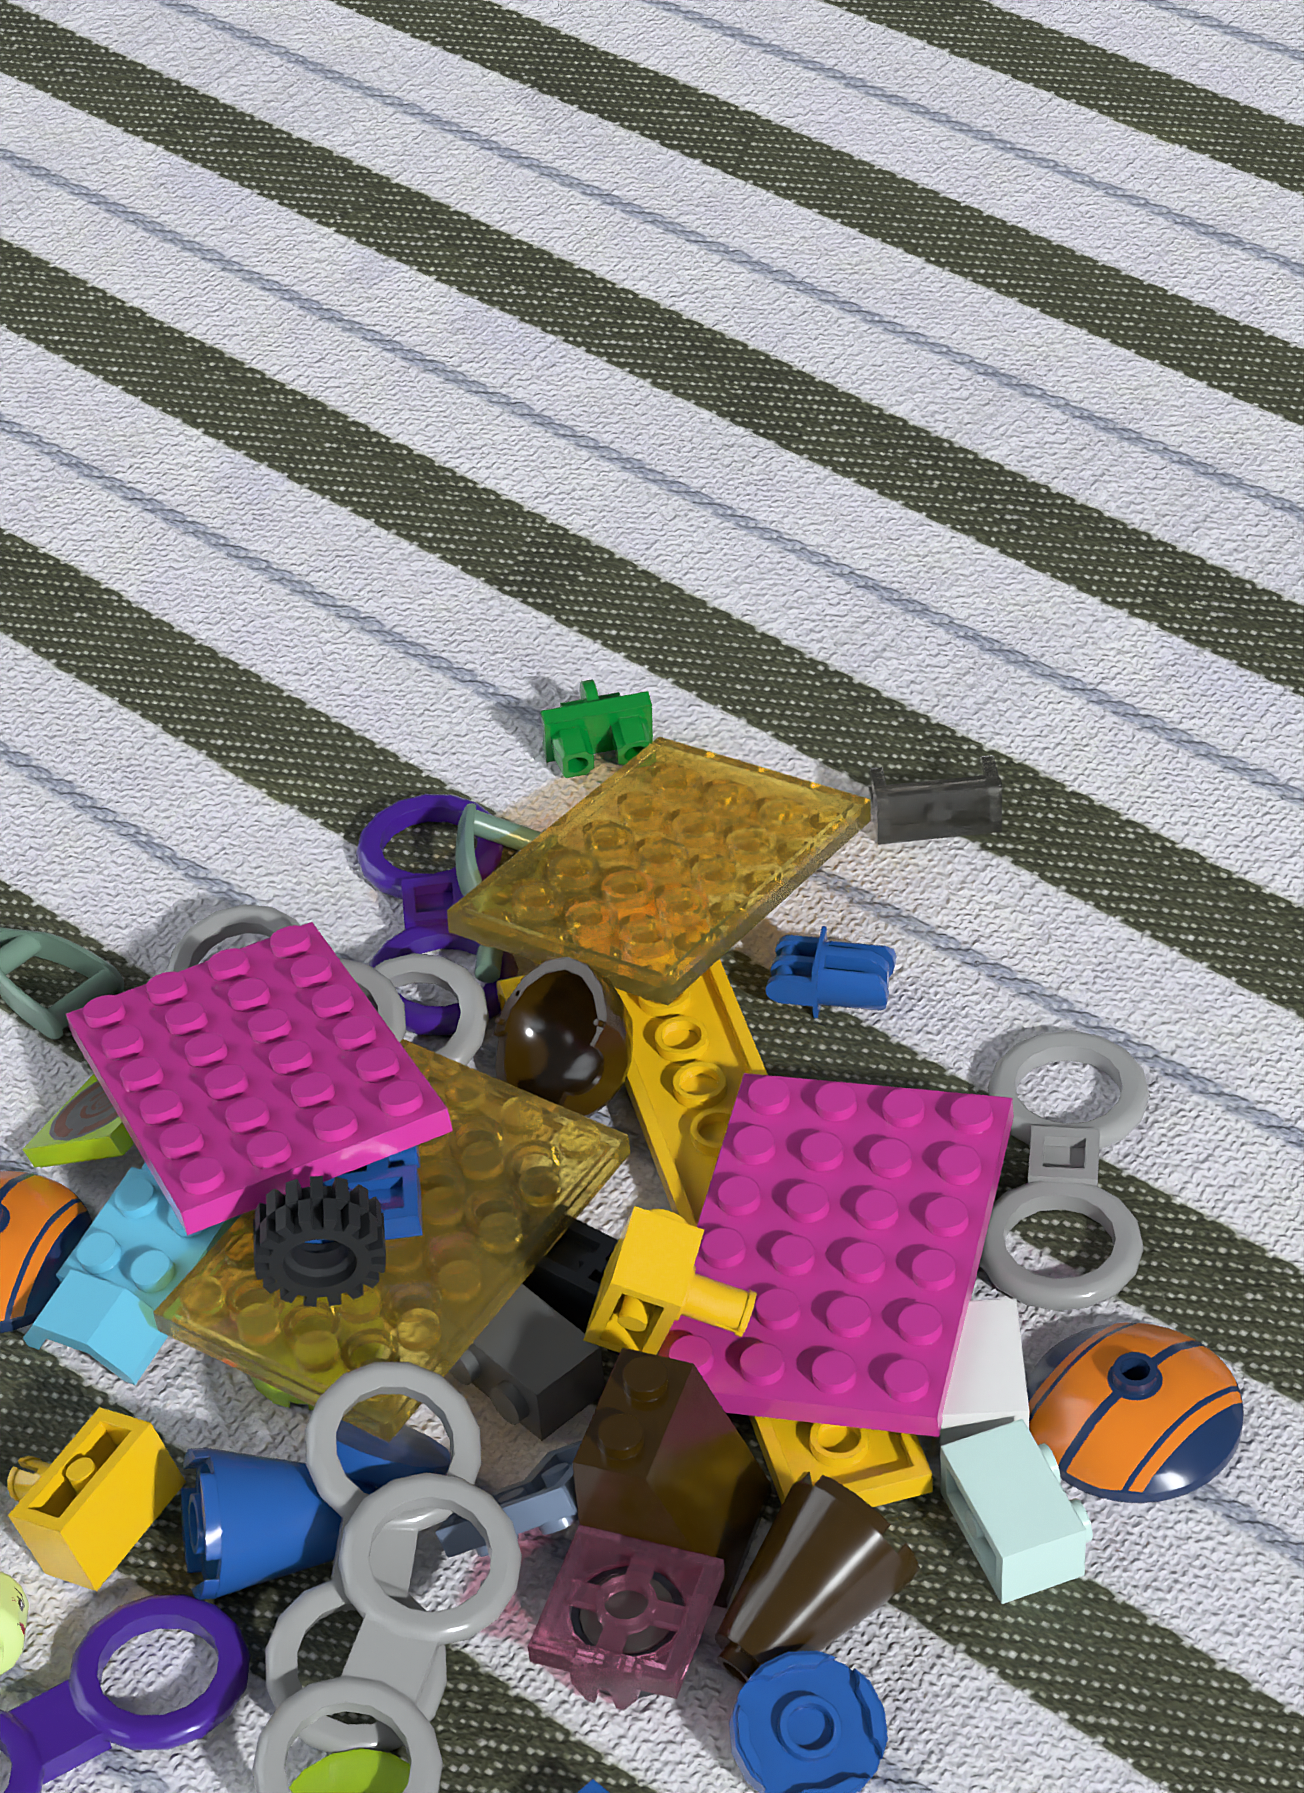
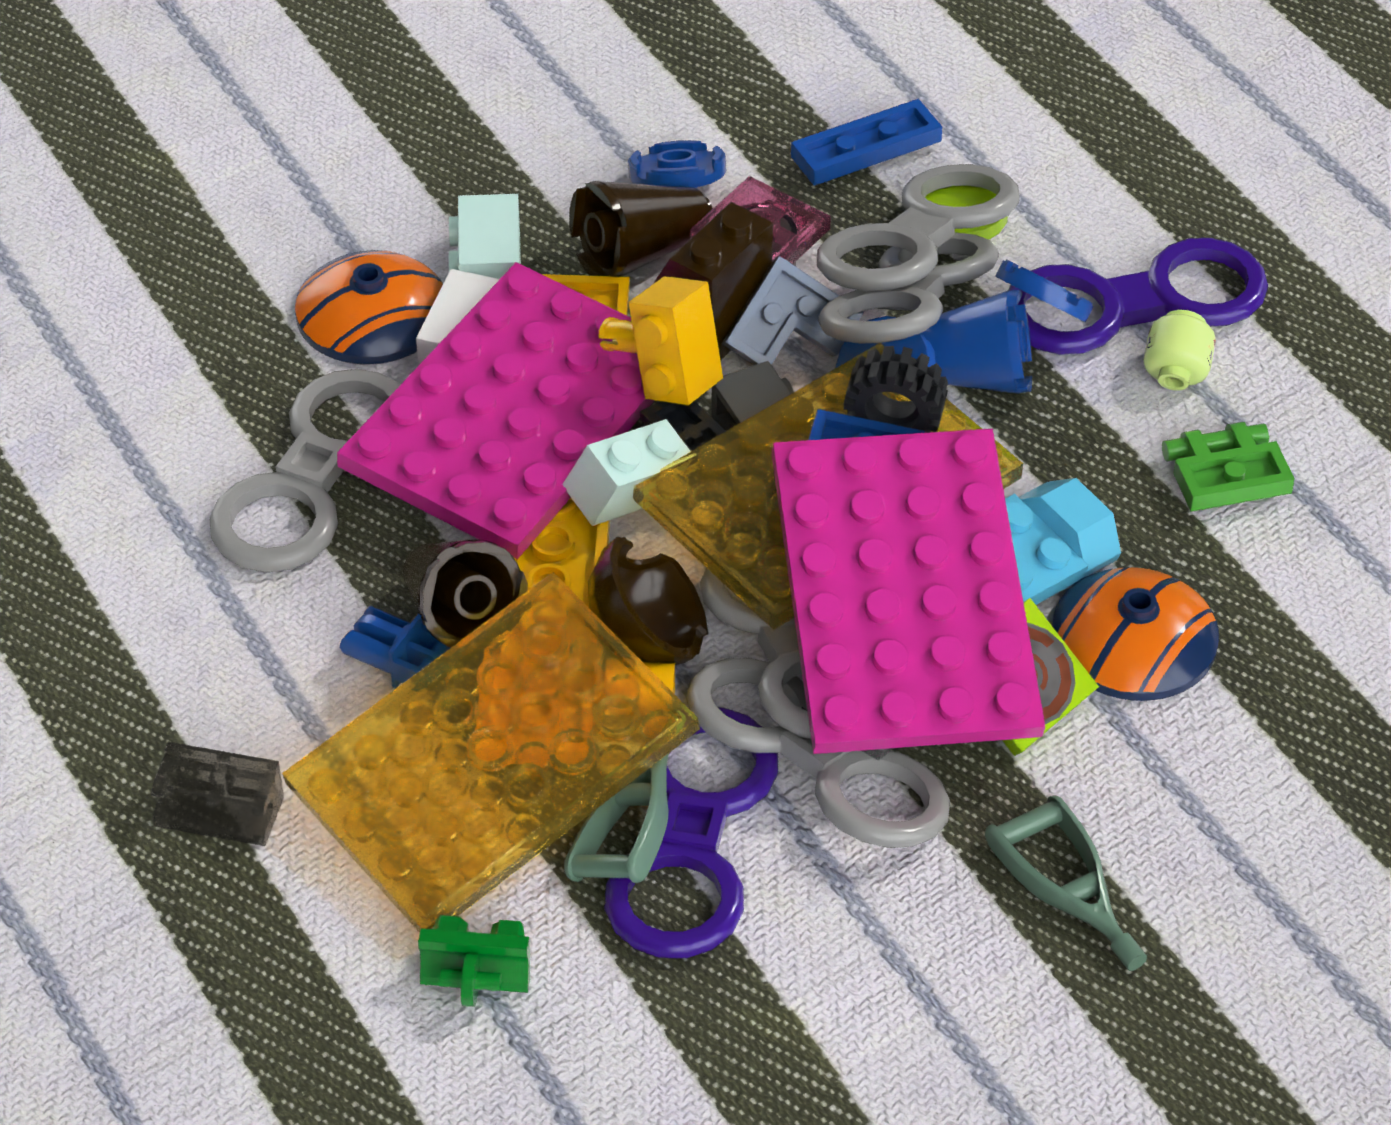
camera: 165 degrees left, 5 degrees up
yellow brick [7,1407,186,1591] -> none
none -> dark brown cone [403,539,528,652]
none -> light aqua brick [562,419,697,526]
none -> blue tile [995,259,1094,322]

